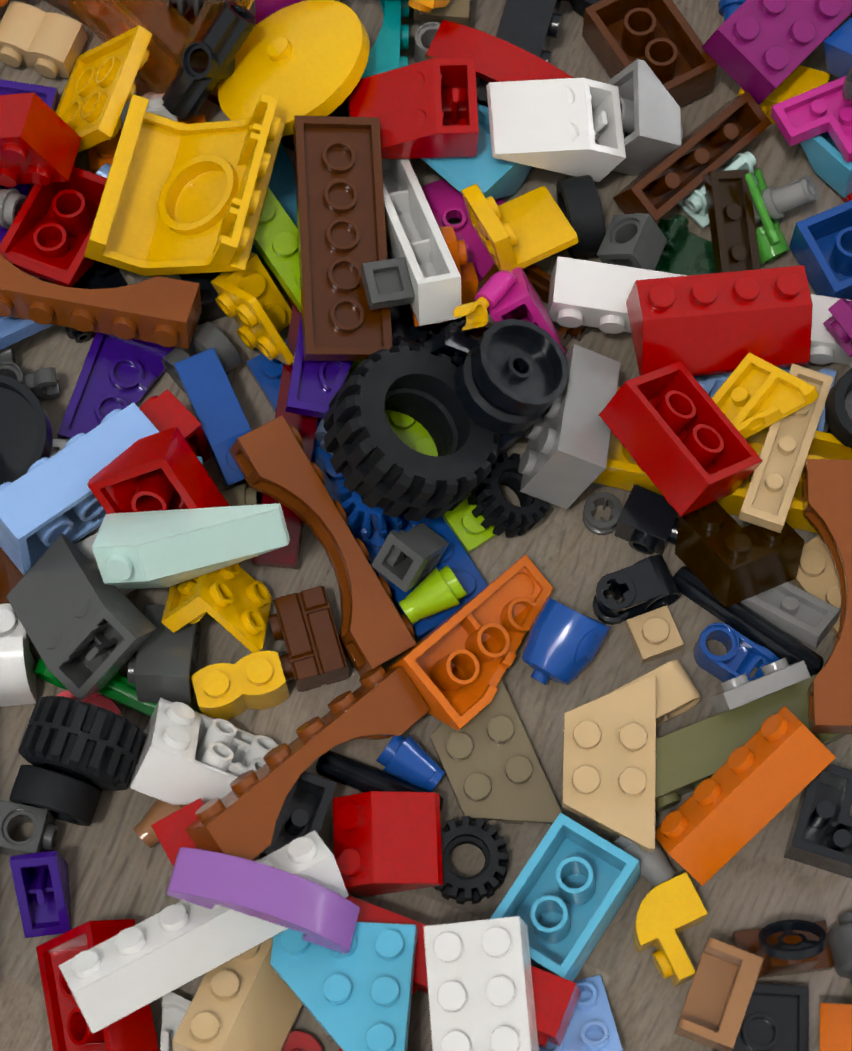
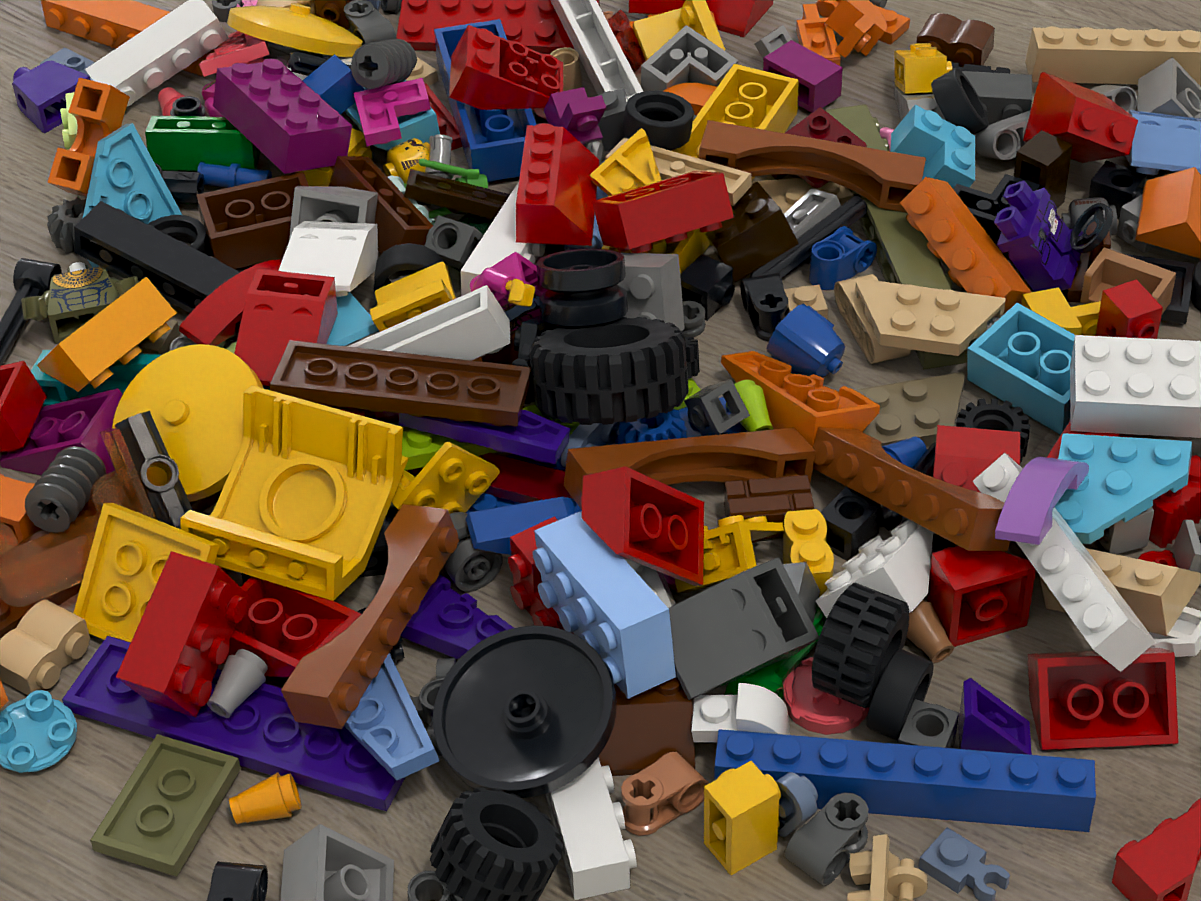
camera: 80 degrees left, 25 degrees down
light aqua wedge [92,503,290,589] -> none
dark grey plate [360,257,415,310] -> none
light grey plate [710,657,811,714] -> none
none -> yellow head [383,138,430,184]
none -> black brick [821,486,881,561]
none -> dark purple hips [994,181,1084,292]
none -> red brick [1095,279,1163,339]

